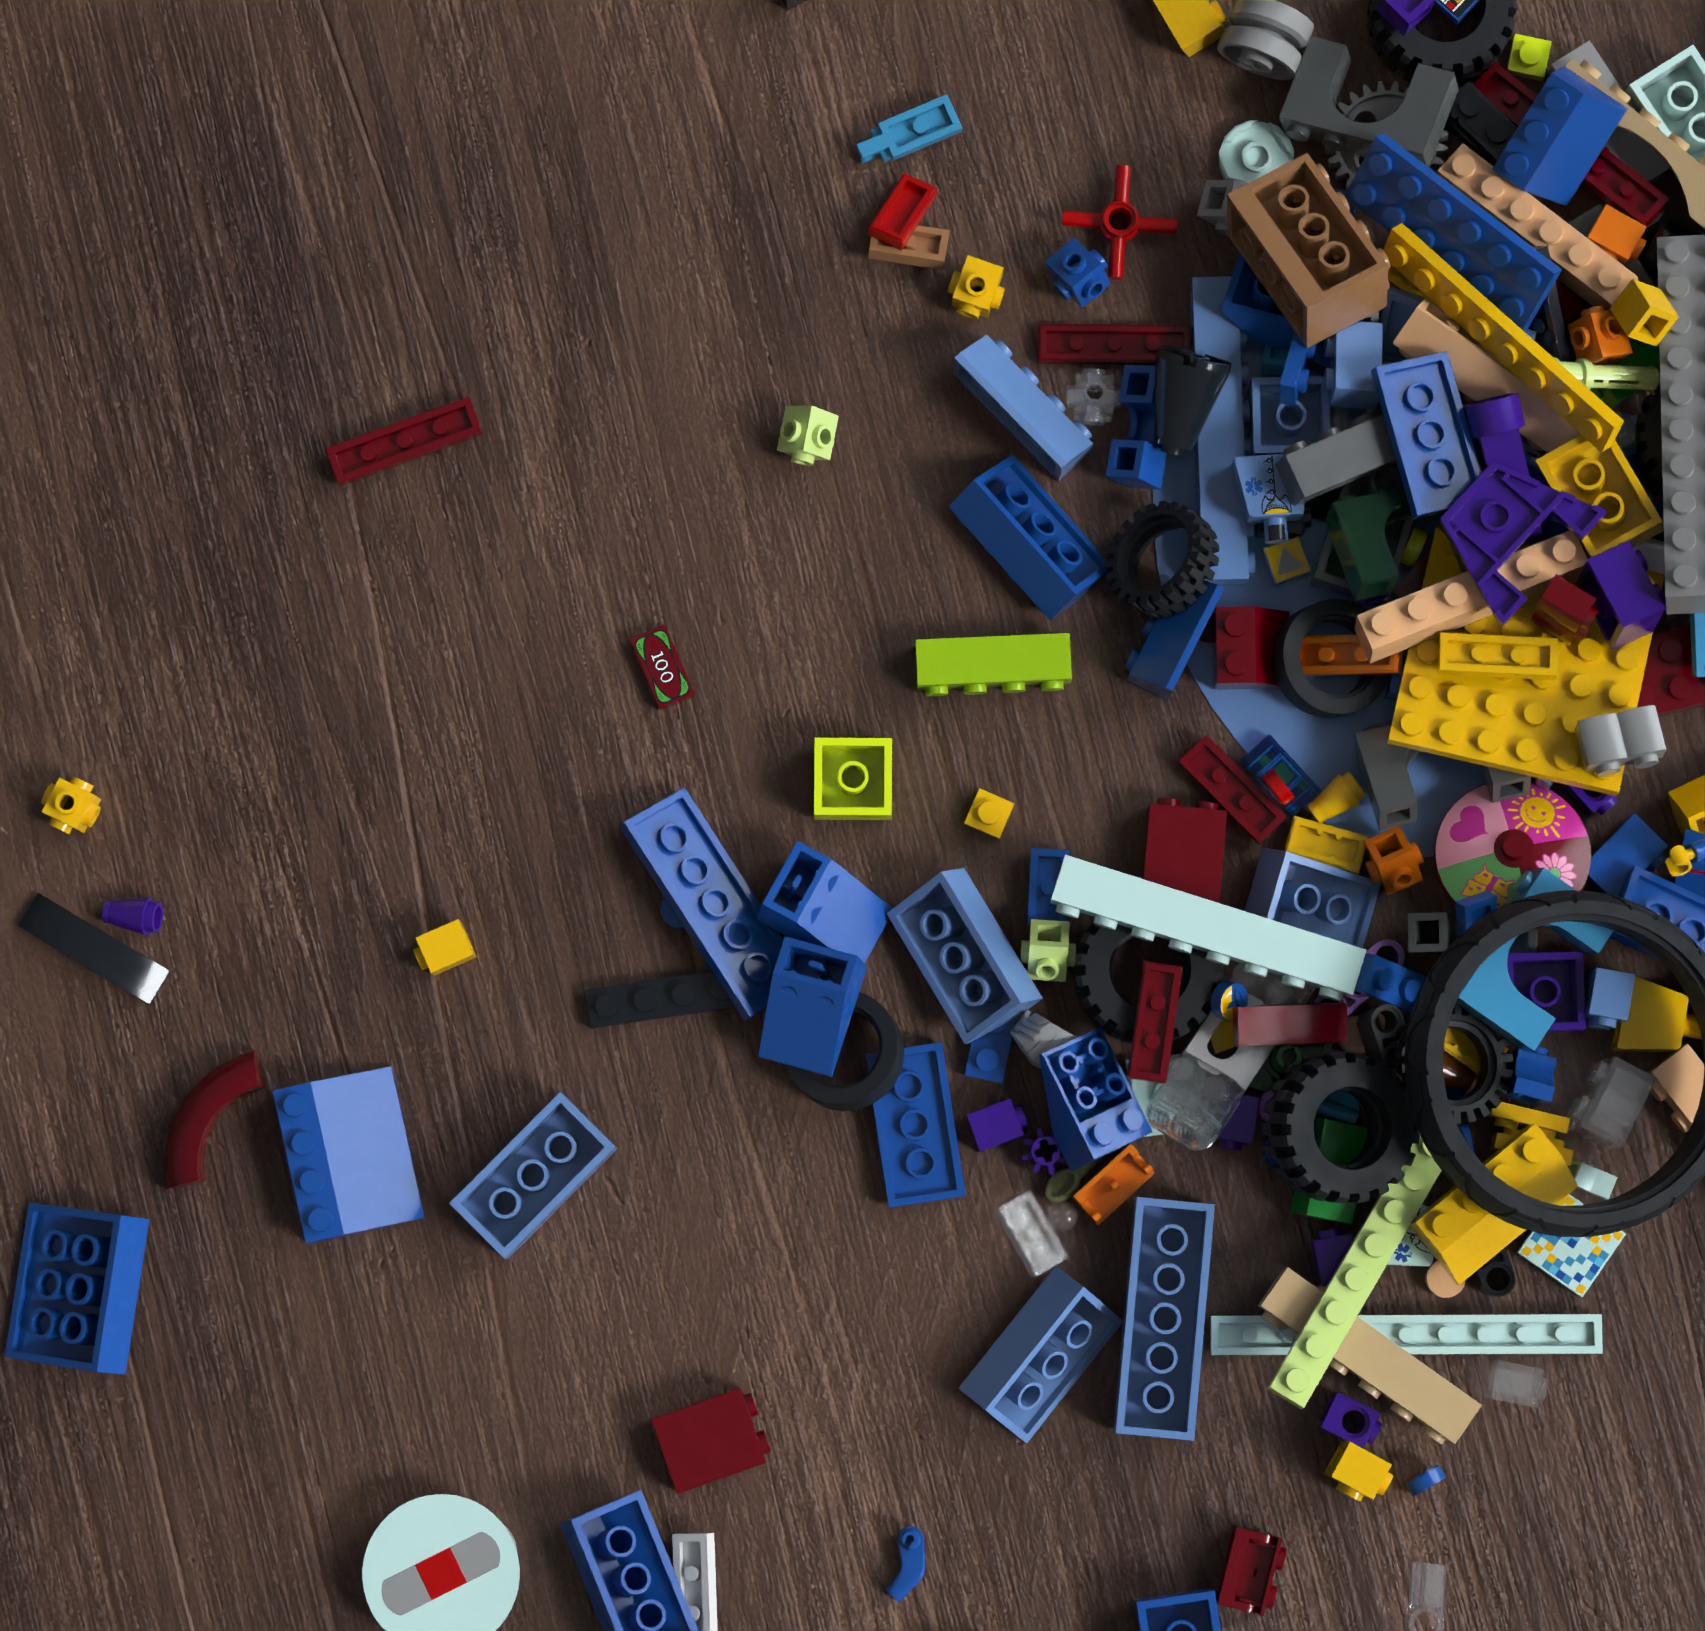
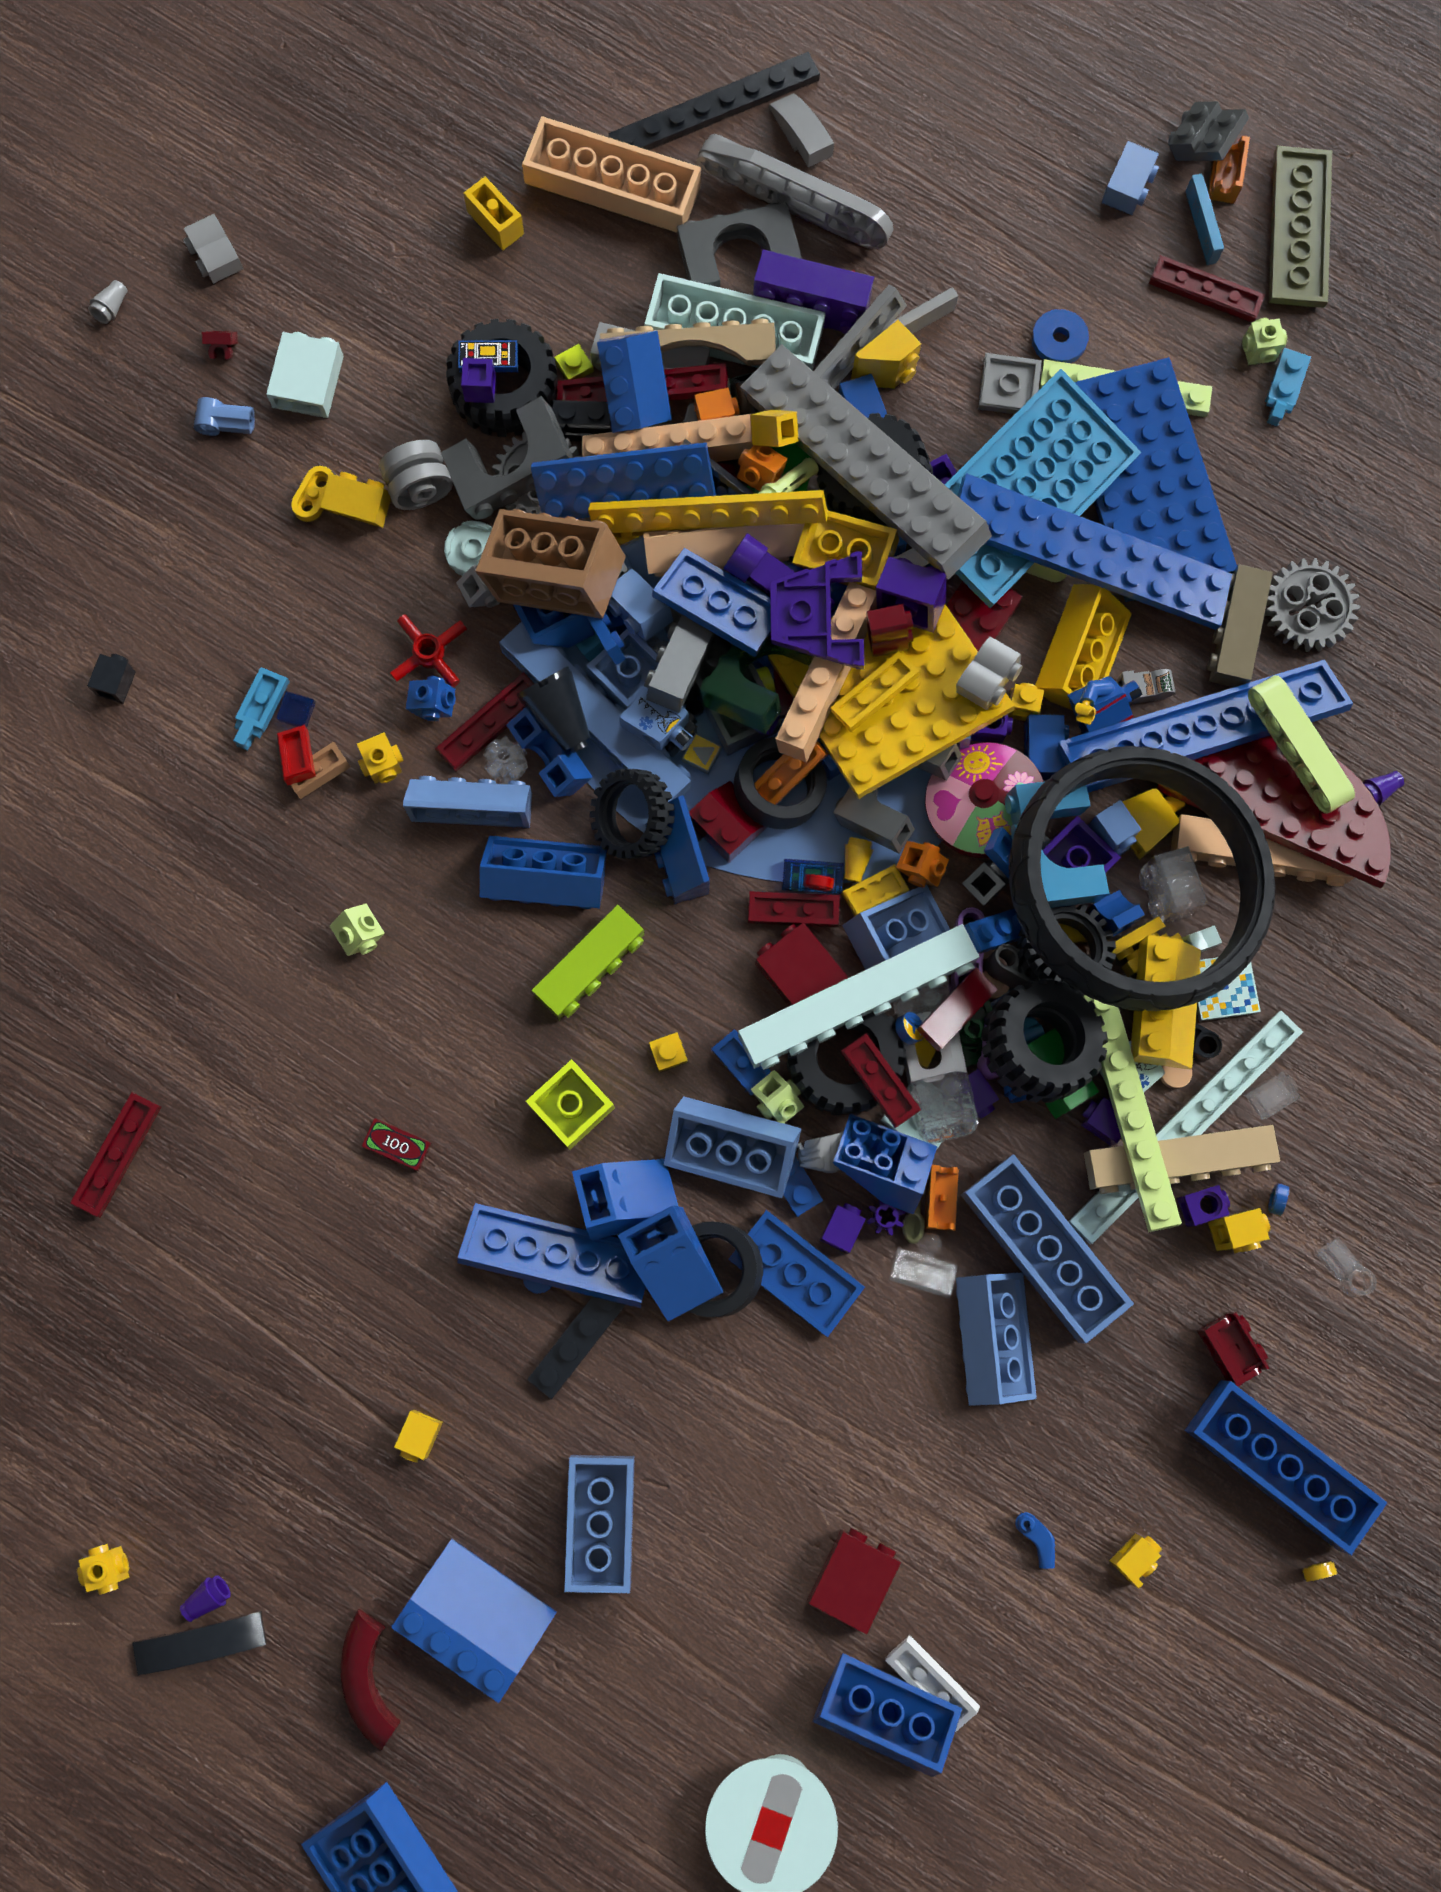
camera: 50 degrees left, 5 degrees down
none -> clear blue tile [276,691,316,727]
none -> yellow brick [1008,683,1044,721]

